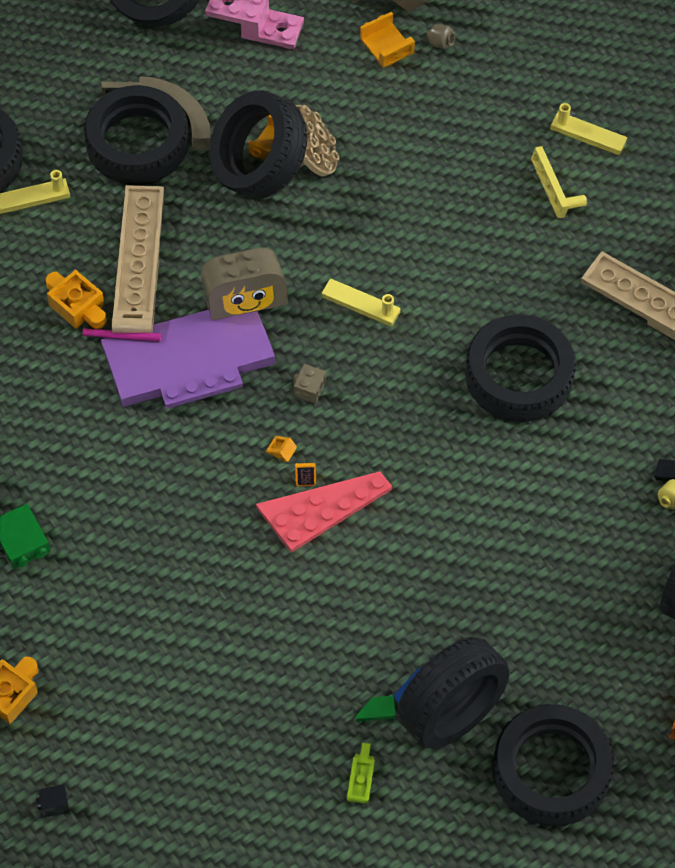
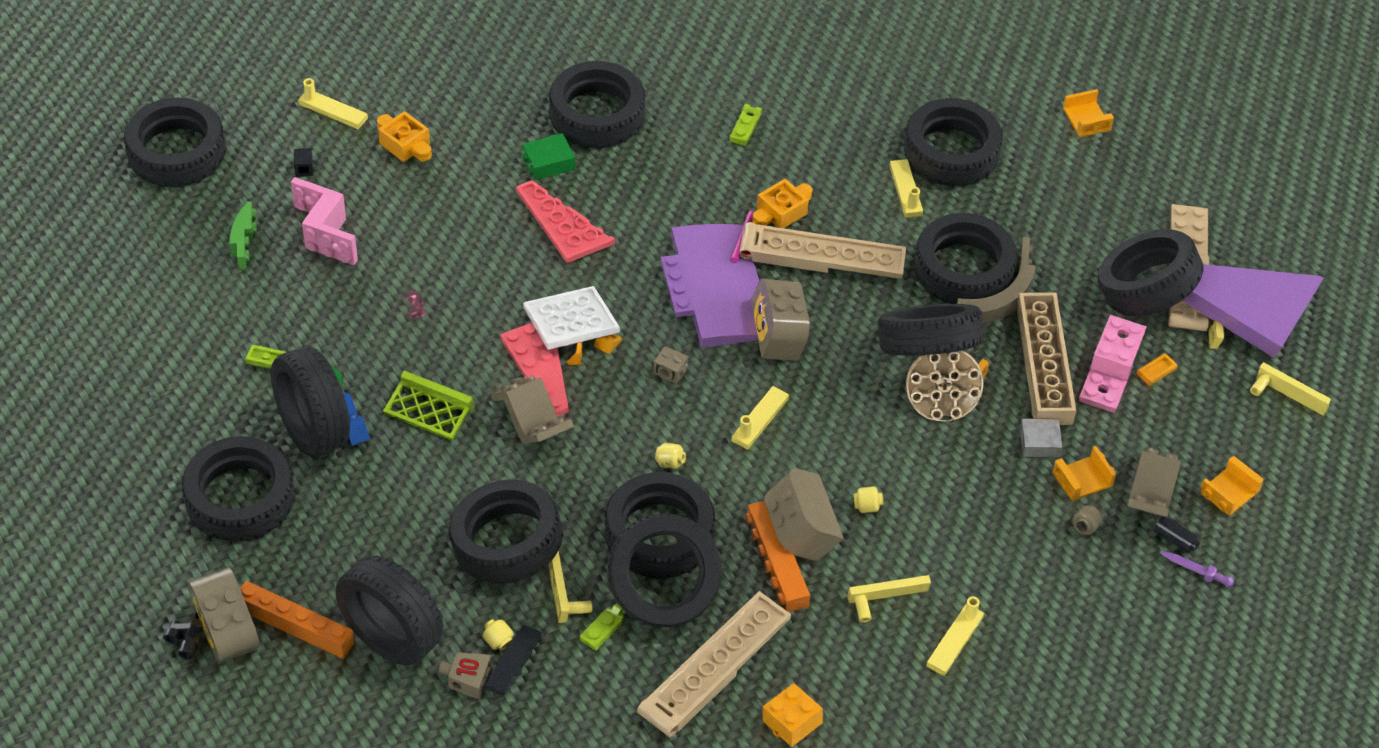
camera: 95 degrees right, 10 degrees down
none -> bright green slope [229,201,257,269]
none -> bright pink bracket [291,177,358,265]
none -> lime fence [383,371,475,441]
none -> clear pink piece [405,289,425,319]
none -> black tyre [449,480,563,584]
none -> dark tan bracket [490,375,574,443]
none -> coral wing [516,181,616,263]
none -> white tile [523,286,620,349]
none -> light yellow piece [548,551,592,623]
none -> lime hinge [579,603,625,651]
none -> black tyre [607,514,722,627]
none -> light yellow head [655,443,686,469]
none -> orange brick [745,501,810,612]
none -> dark tan brick [764,468,843,561]
none -> light yellow head [854,487,883,513]
none -> tan brick [1016,293,1076,425]
none -> flat silver piece [1020,419,1062,457]

